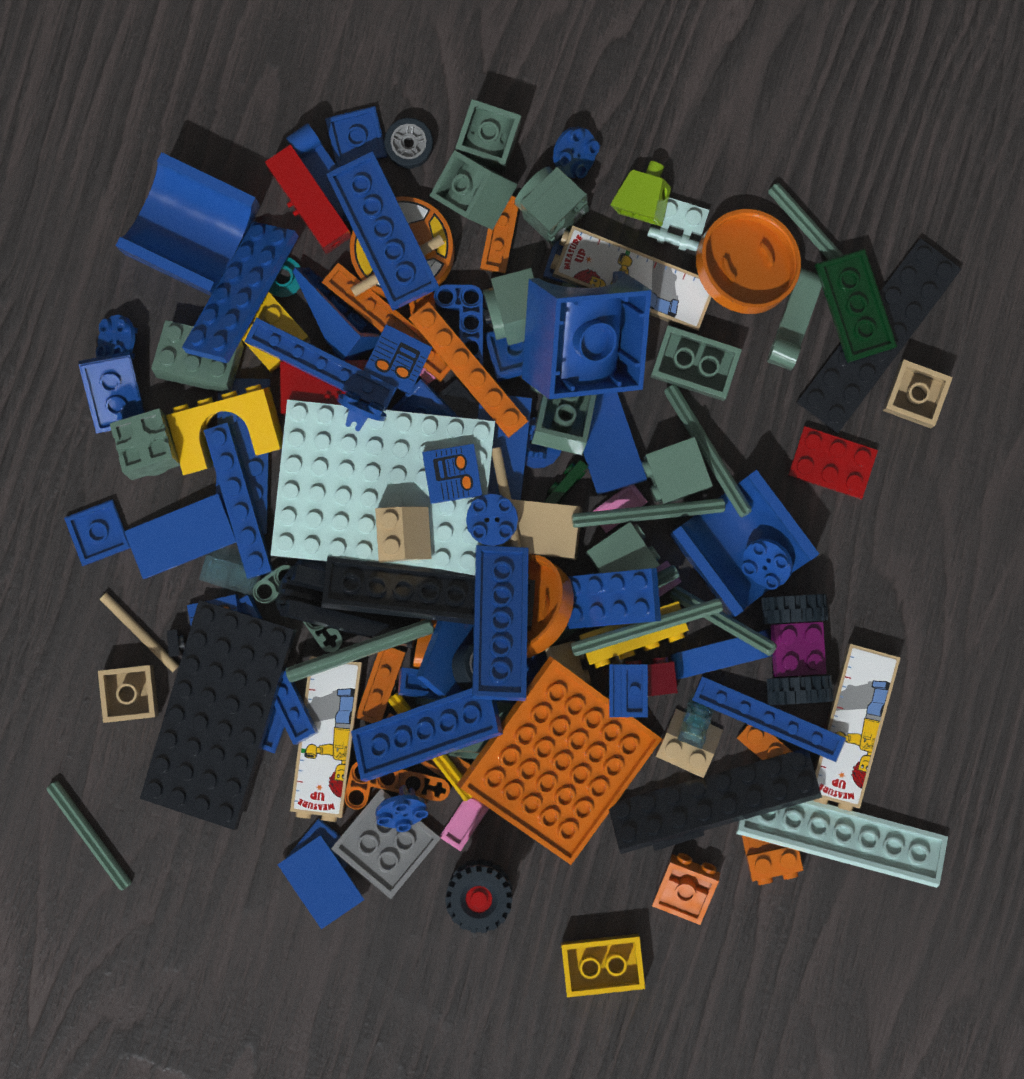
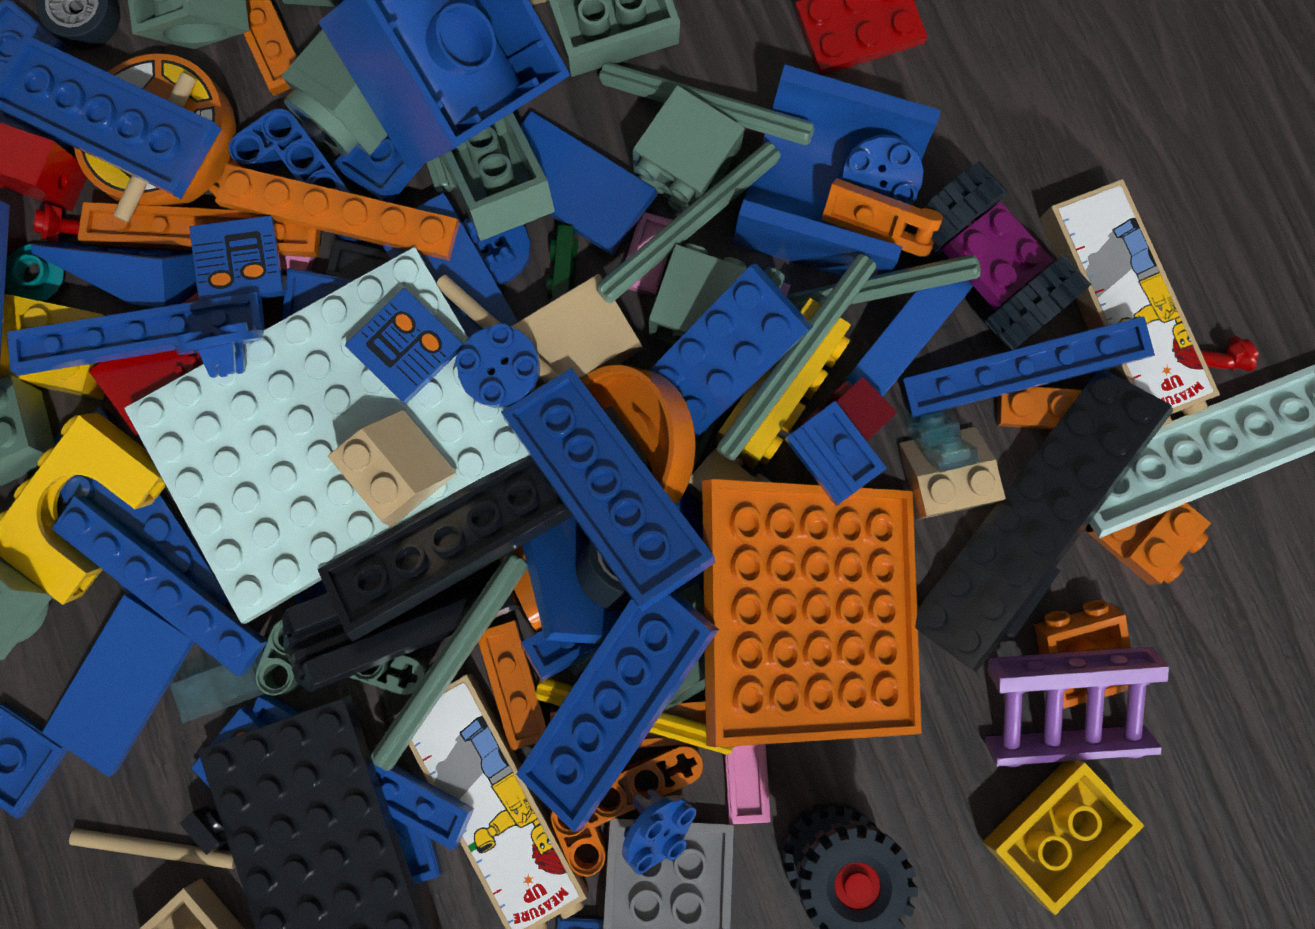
camera: 40 degrees left, 5 degrees down
none -> red plate [33,203,80,242]
none -> orange plate [821,178,943,257]
none -> medium lavender fence [985,647,1169,767]
none -> red plate [1200,336,1259,372]

